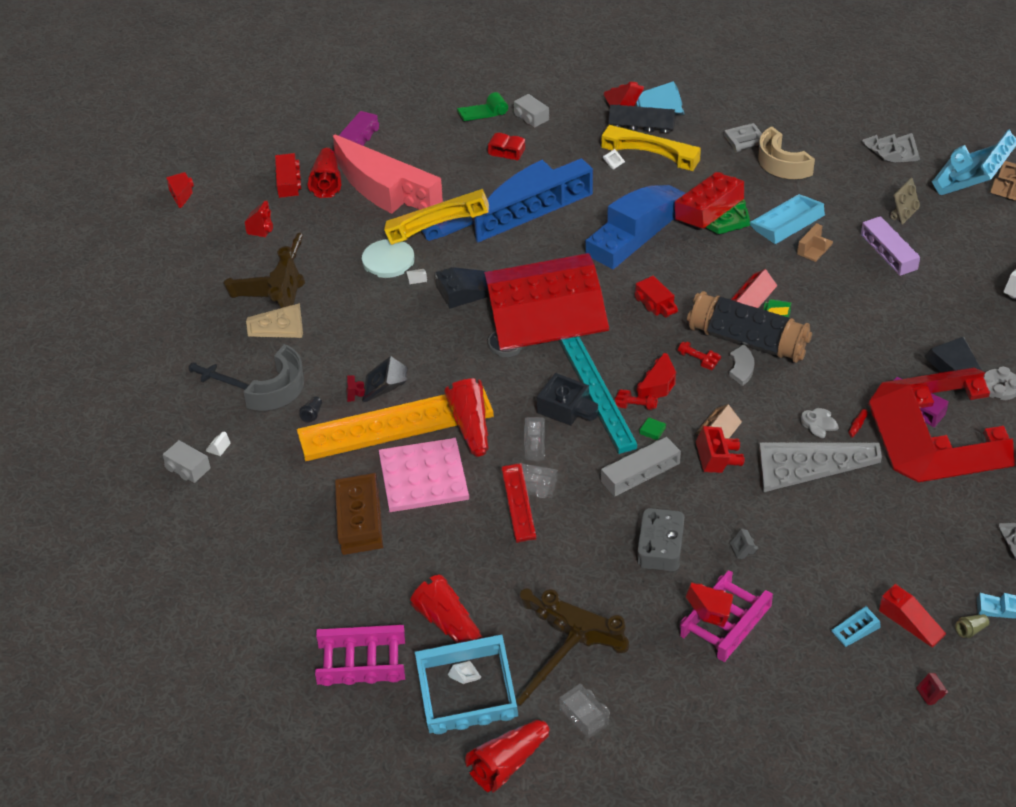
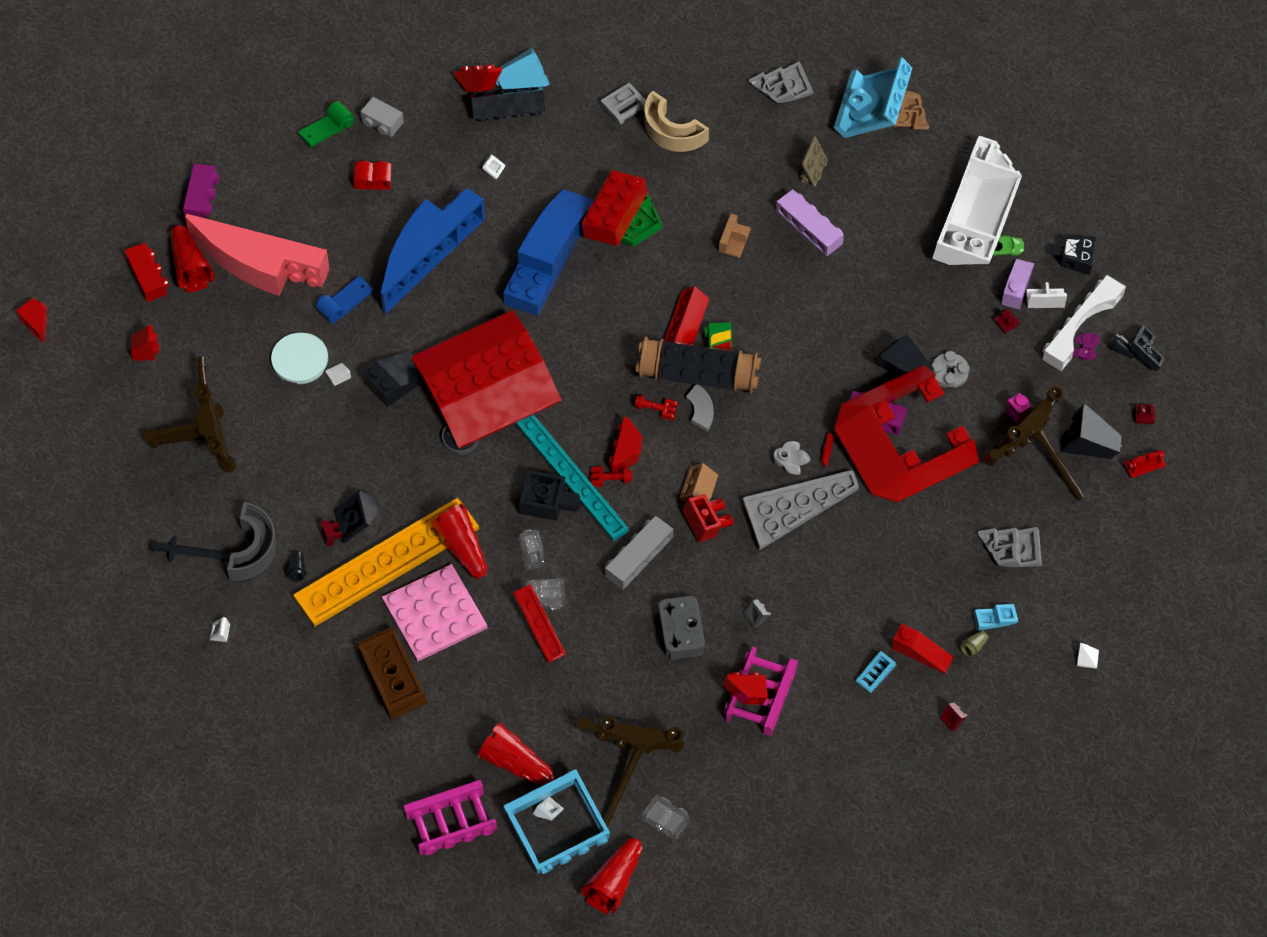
camera: 20 degrees left, 15 degrees up
light grey brick [163,440,210,483] -> none
tan wing [246,303,303,338] -> none
yellow arch [384,189,489,245] -> none
yellow arch [602,125,701,171] -> none
red brick [635,276,678,318] -> none
green tile [640,417,666,440] -> none
medium azure slope [750,194,825,244] -> none

